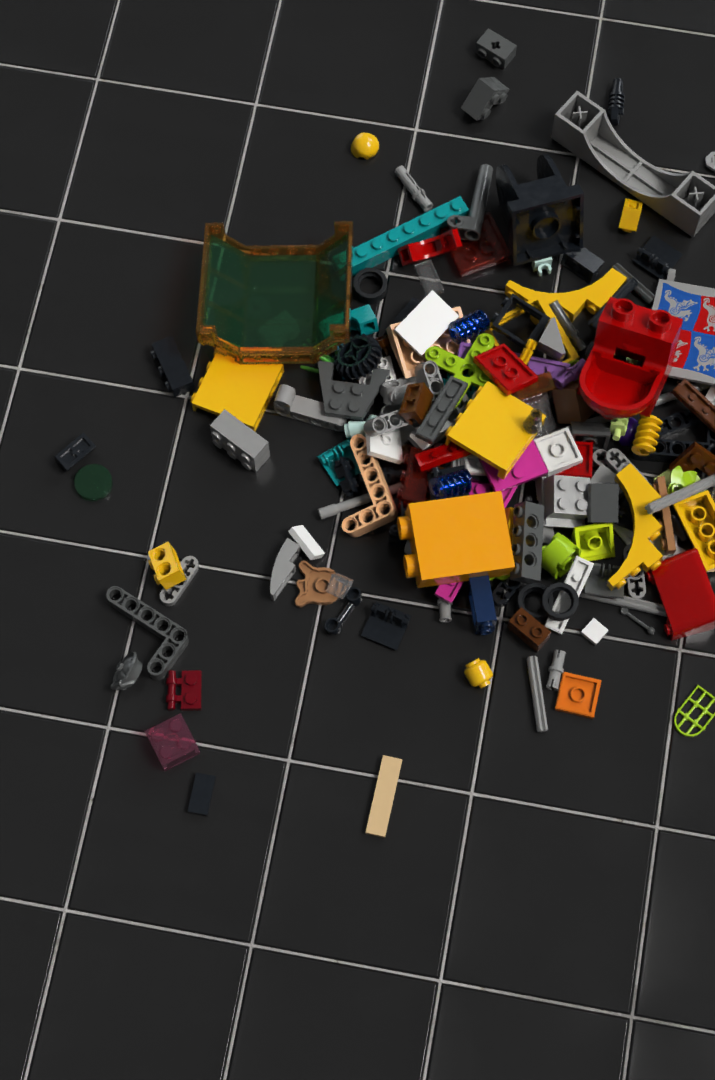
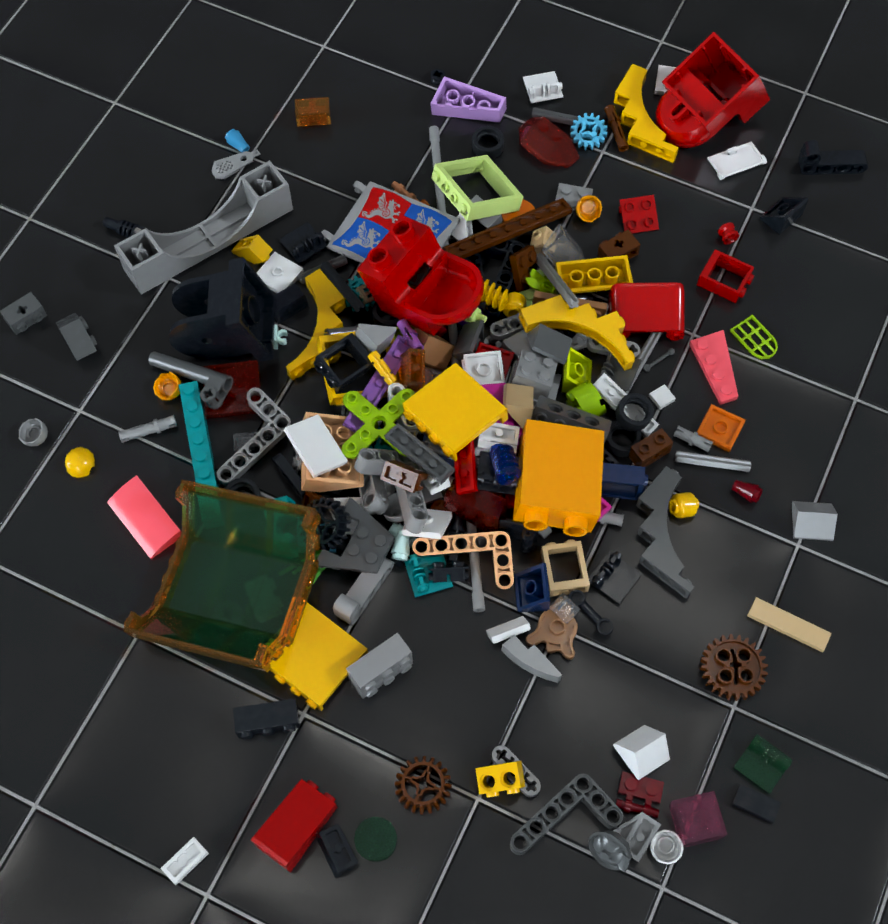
camera: 75 degrees left, 5 degrees down
red arch [397,229,462,266] -> none
clear blue piece [448,309,490,345] -> none
red tile [473,343,538,396] -> none
clear smoke cone [523,409,542,434] -> none
none -> light grey hair [18,418,48,447]
none -> coral slope [107,475,183,559]
none -> light orange hair [153,372,181,401]
none -> white plate [160,837,209,885]
none -> light grey beam [217,387,291,487]
none -> red slope [251,779,338,873]
none -> white plate [257,252,304,293]
none -> reddish brown gear [394,756,452,815]
none -> white plate [477,422,520,456]
none -> yellow head [503,292,527,317]
none -> tan slope [503,383,534,429]
none -> dark blue slope [514,563,550,613]
none -> tan window [541,540,590,597]
none -> white slope [613,725,670,780]
none -> light grey wing [613,812,662,862]
none -> dark grey arch [636,466,694,599]
none -> white hair [650,829,684,865]
none -> coral wing [689,330,738,405]
none -> reddish brown gear [700,634,768,701]
none -> dark red cone [732,480,763,503]
none -> clear green hinge [734,734,793,794]
none -> light grey slope [792,501,838,541]

